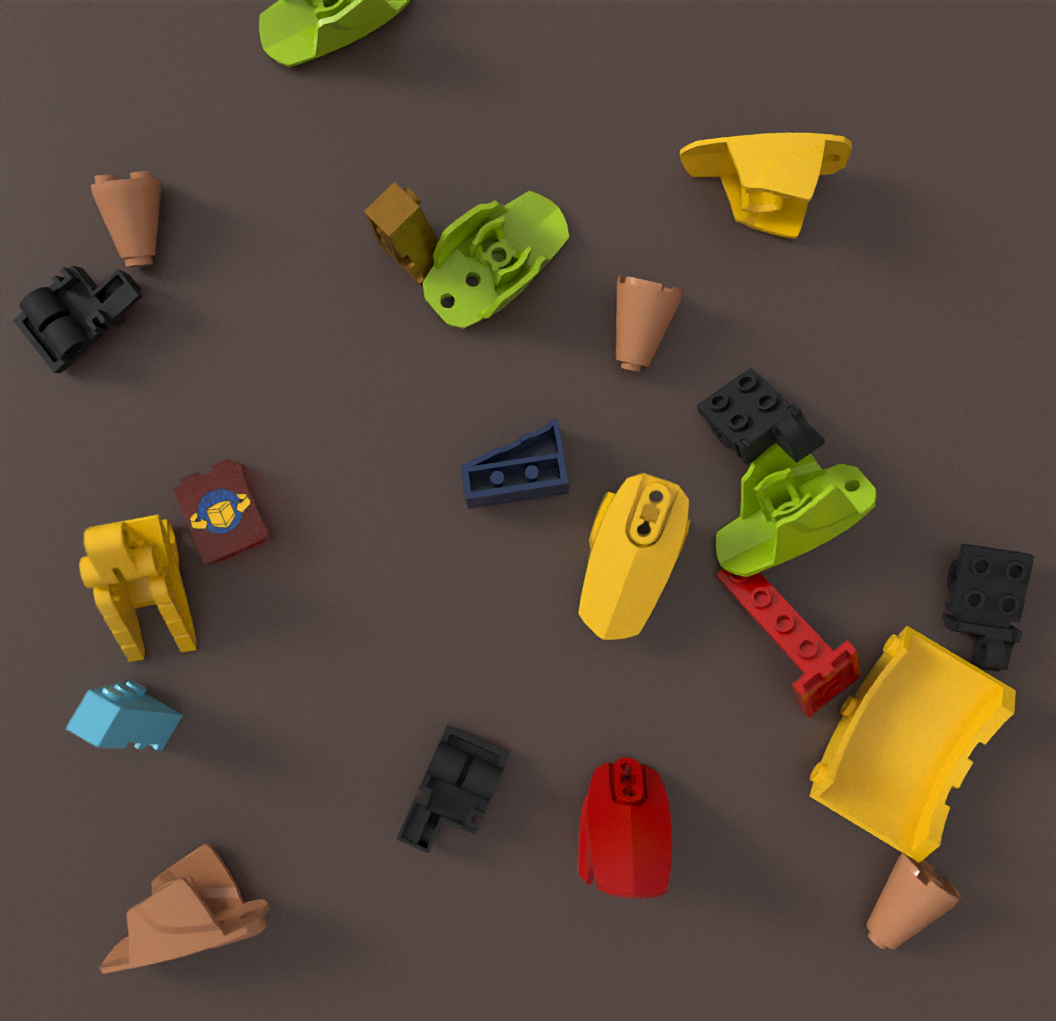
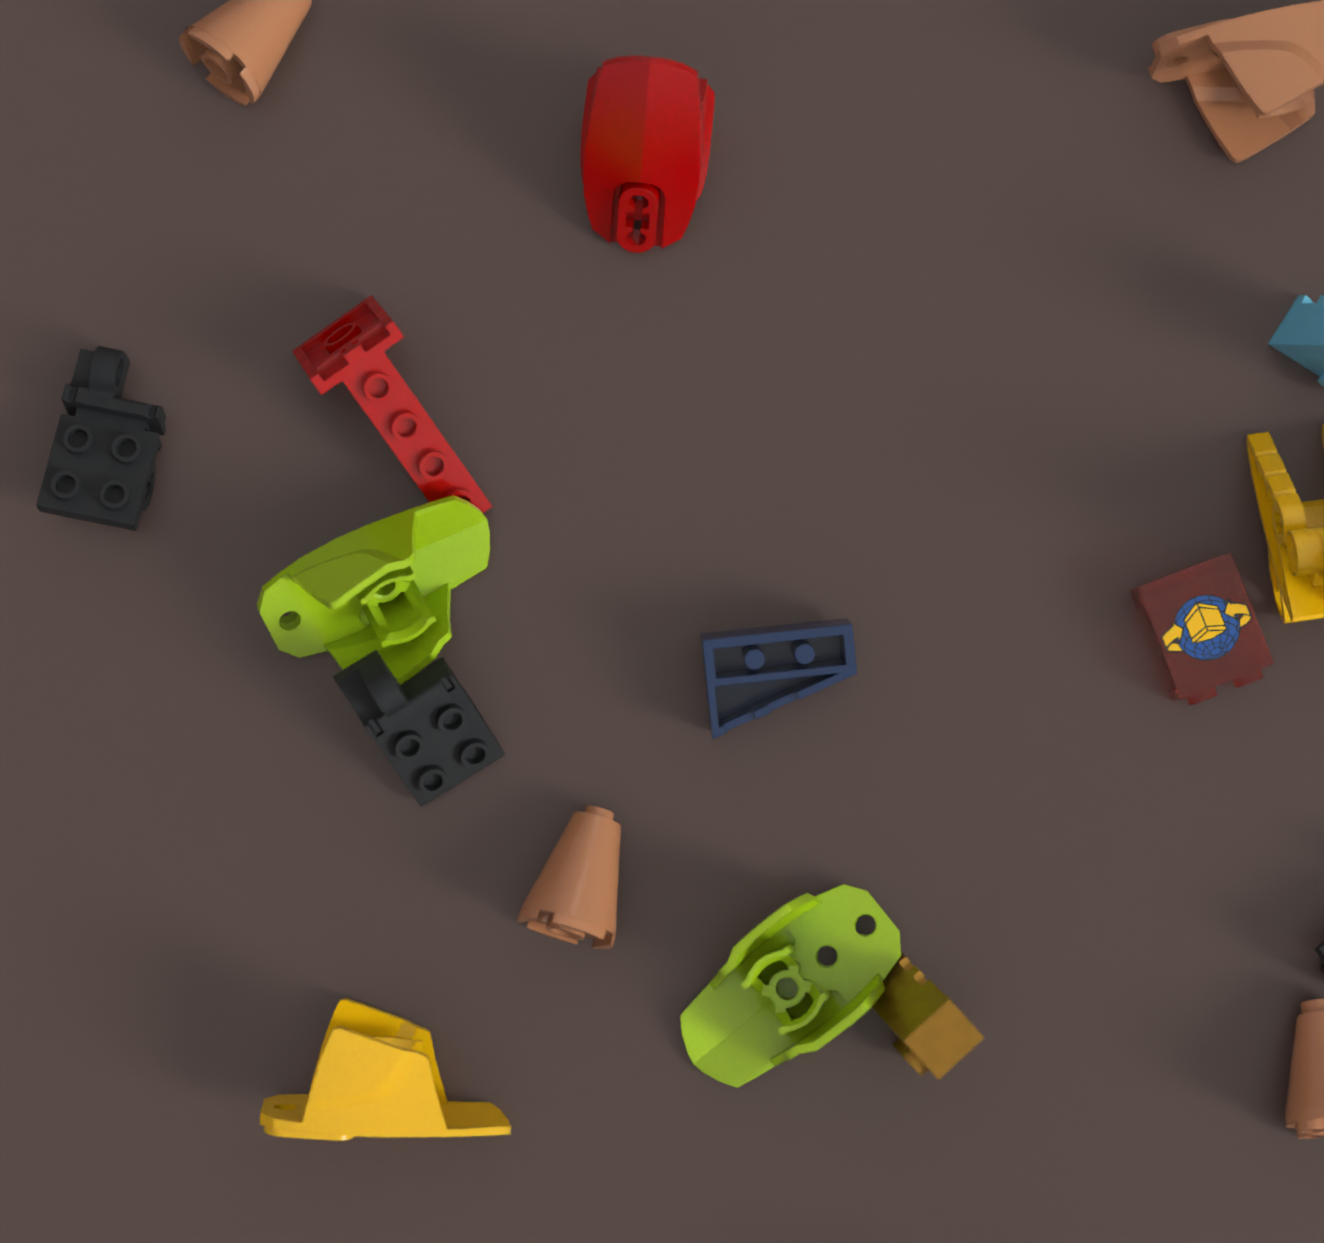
camera: 175 degrees left, 0 degrees up
black plate [397,725,510,854] -> none
yellow piece [578,473,691,640] -> none
yellow panel [810,626,1016,863] -> none

